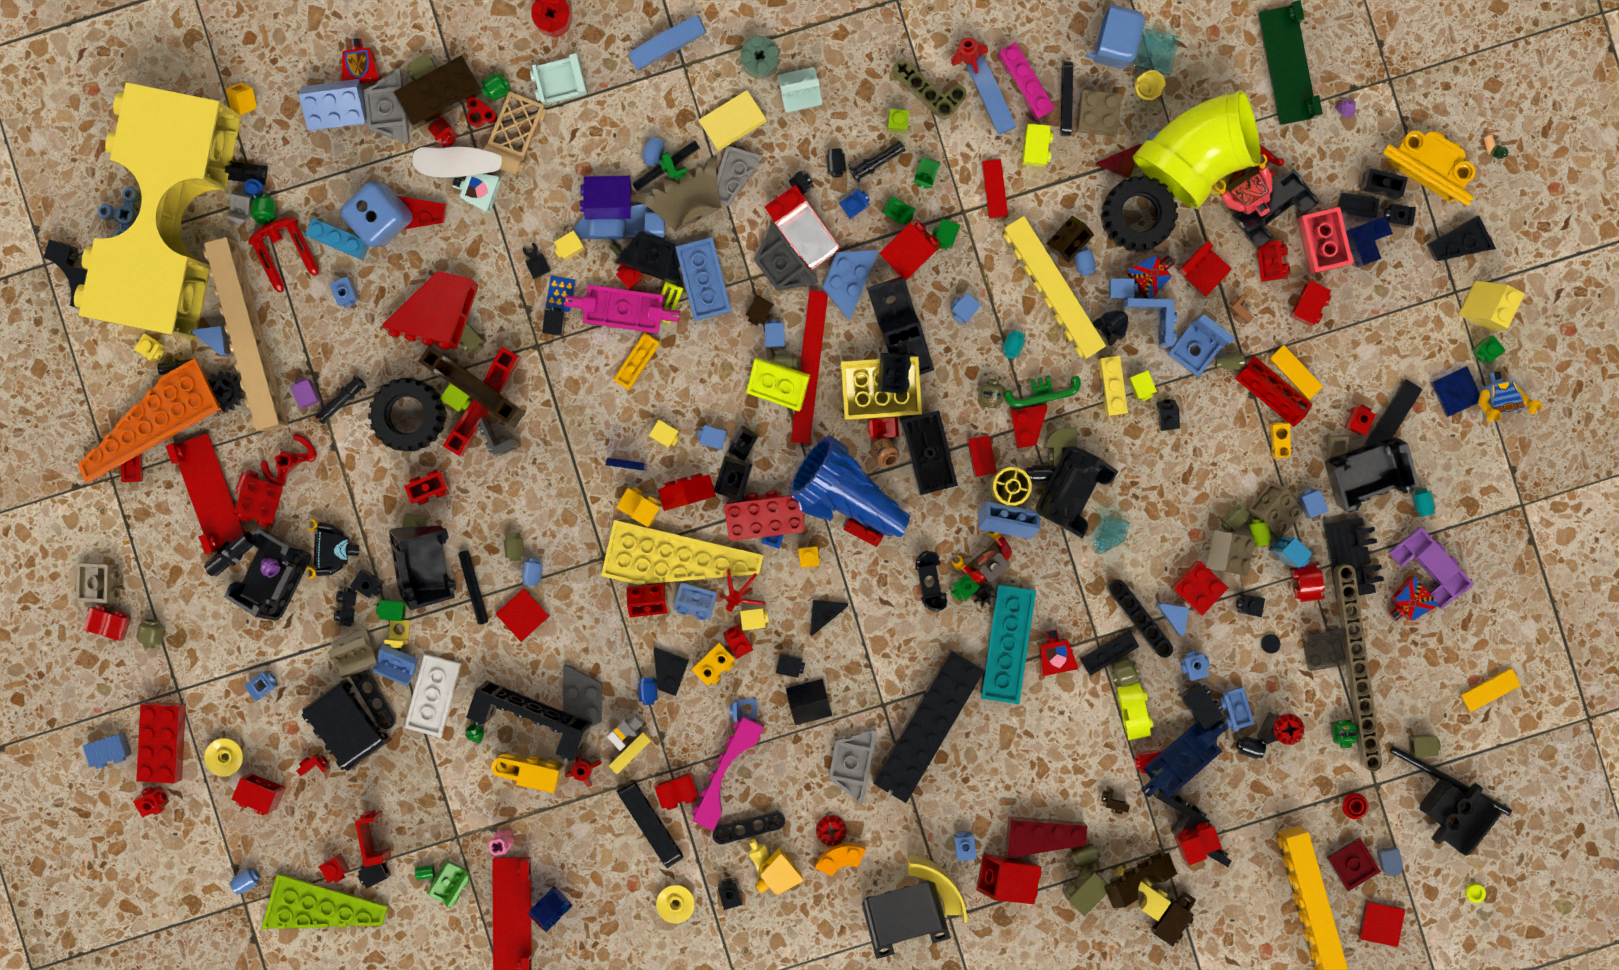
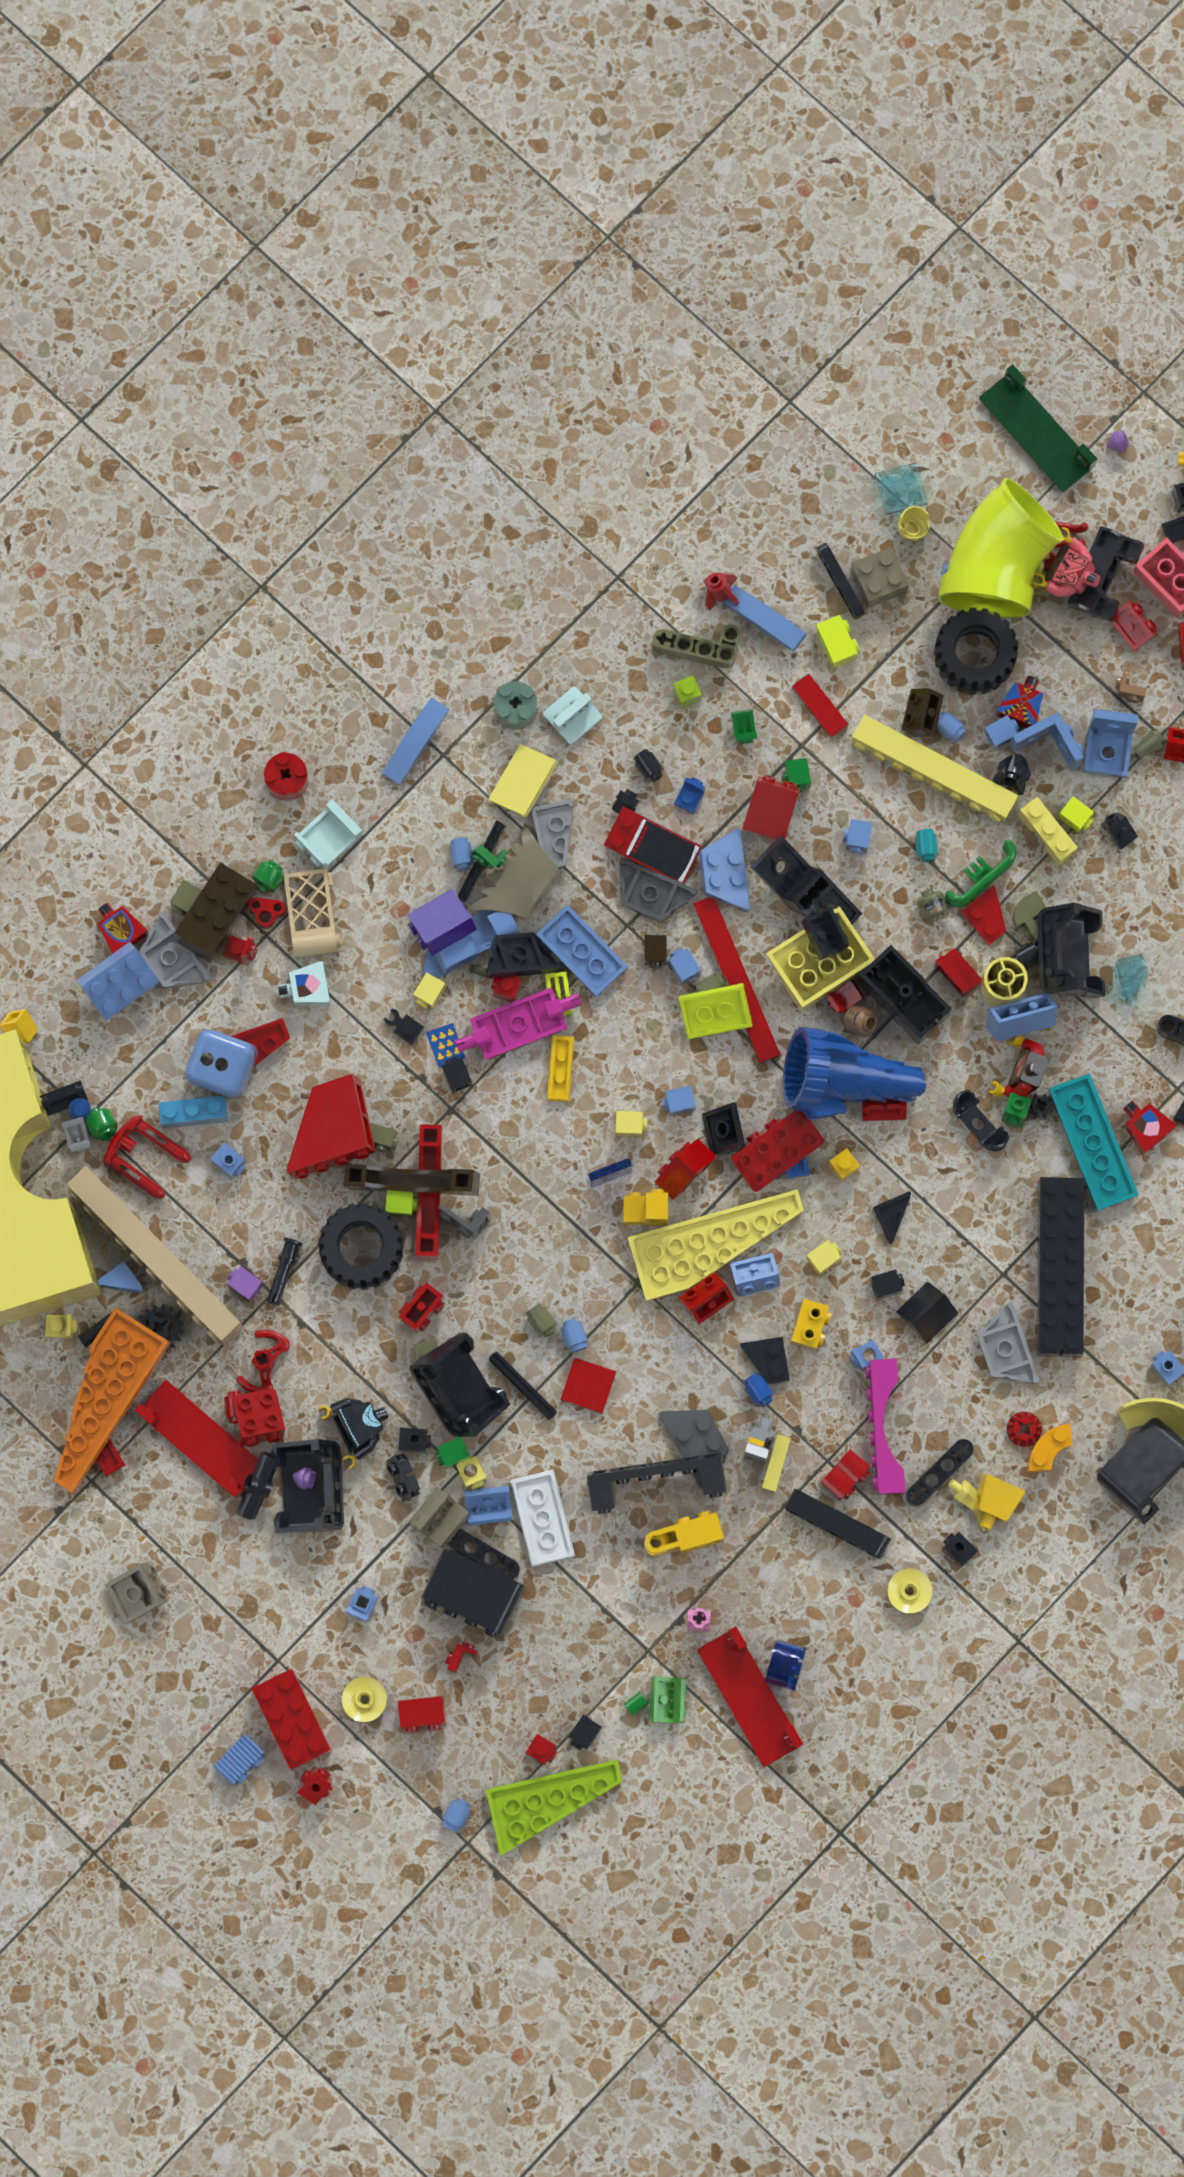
camera: 25 degrees left, 10 degrees down
red brick [83,605,131,641] -> none
olive head [137,619,164,648] -> none
red panel [355,809,391,867] -> none
white sticker [413,147,502,178] -> none
green plate [465,723,484,743] -> none
red brick [565,754,602,787] -> none
red plant [720,569,765,612] -> none
red bracket [723,624,753,659] -> none
black slope [728,425,759,461] -> none
black pin [849,141,905,183] -> none
green bracket [881,195,915,225] -> none
dark pink arch [997,42,1055,122] -> none
medium blue piece [1085,4,1145,69] -> none
dark red tile [1095,144,1142,178] -> none
red bracket [1178,241,1231,297] -> none

